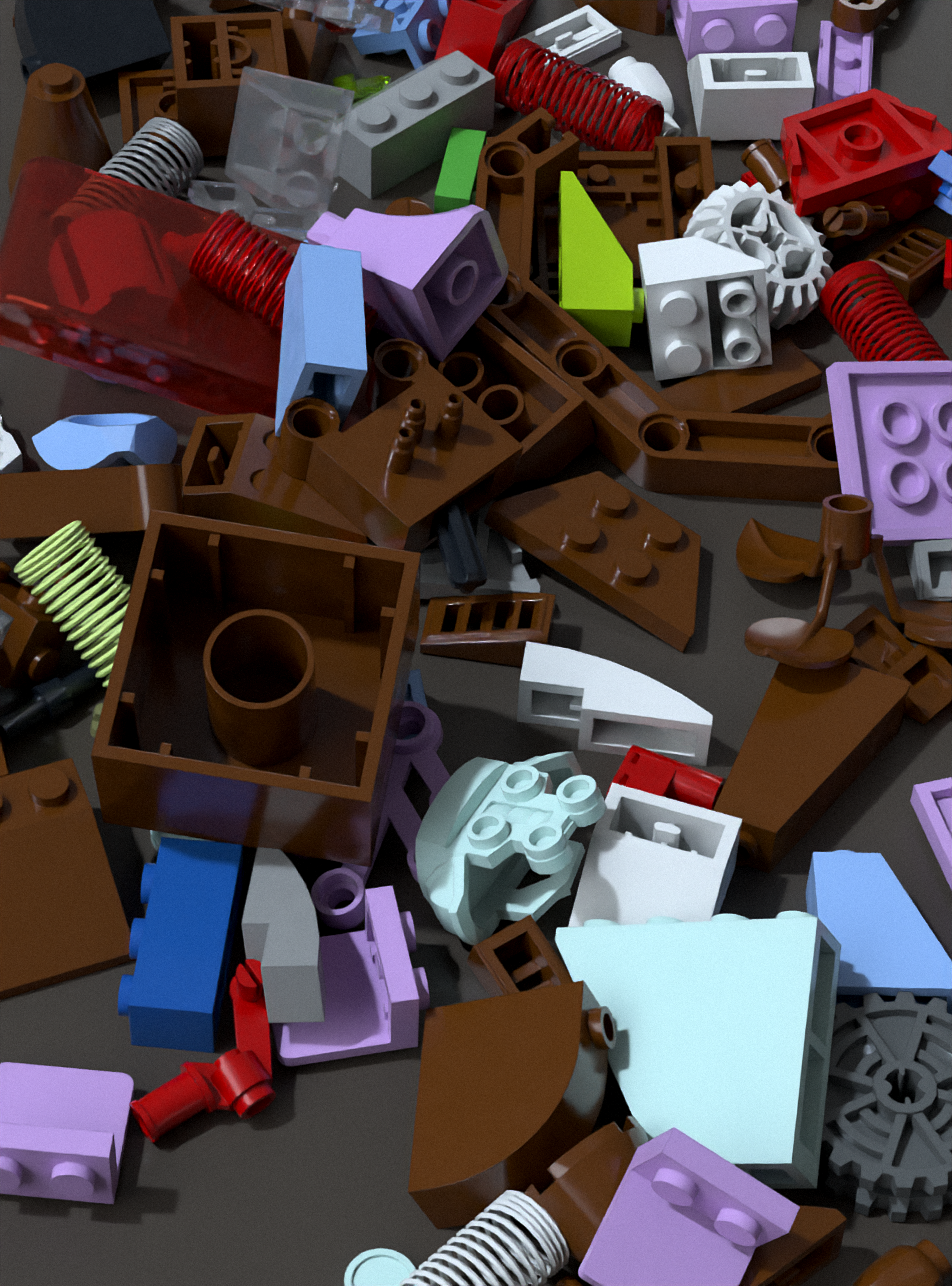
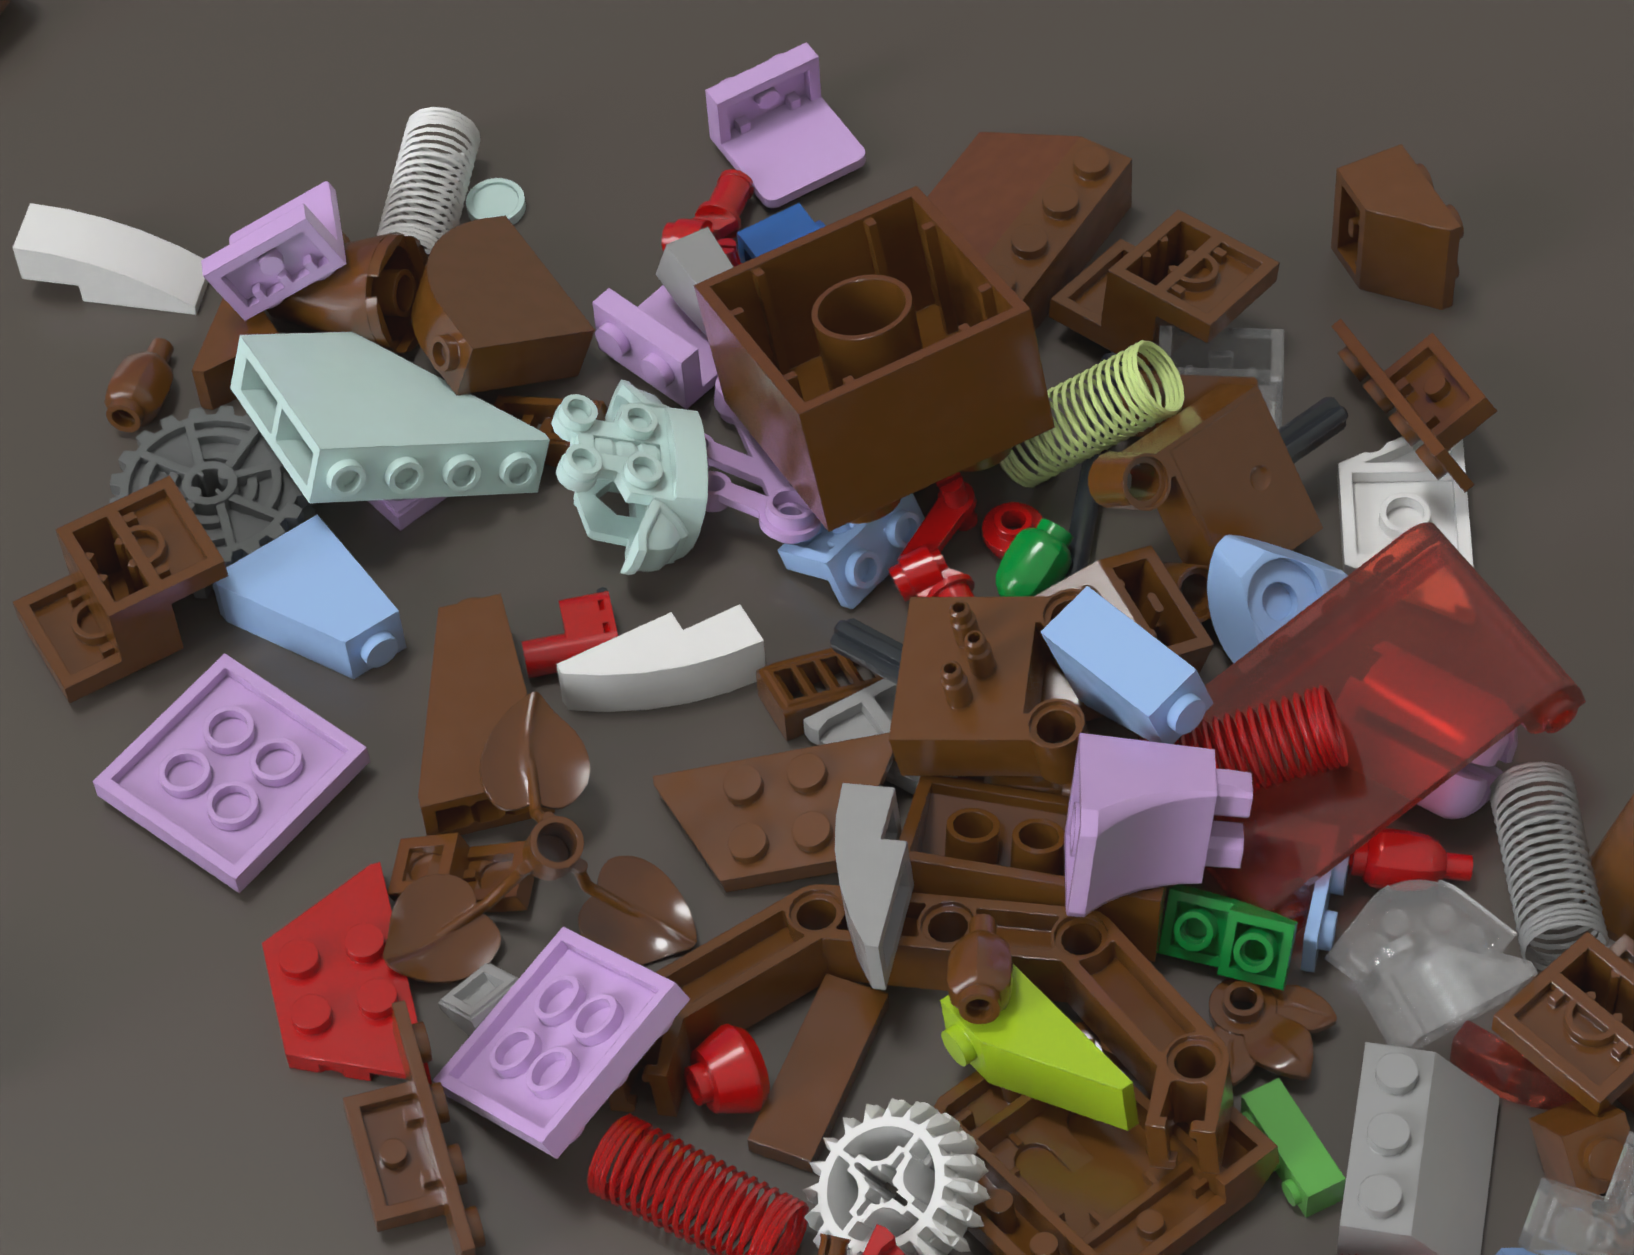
camera: 150 degrees right, 5 degrees up
clear neon green piece [311,73,391,105] -> none
white slope [568,783,742,927] -> none
white slope [638,236,772,381] -> none
none -> red cone [684,1024,770,1114]
none -> light grey slope [835,783,914,990]
none -> reddish brown plant [947,914,1014,1024]

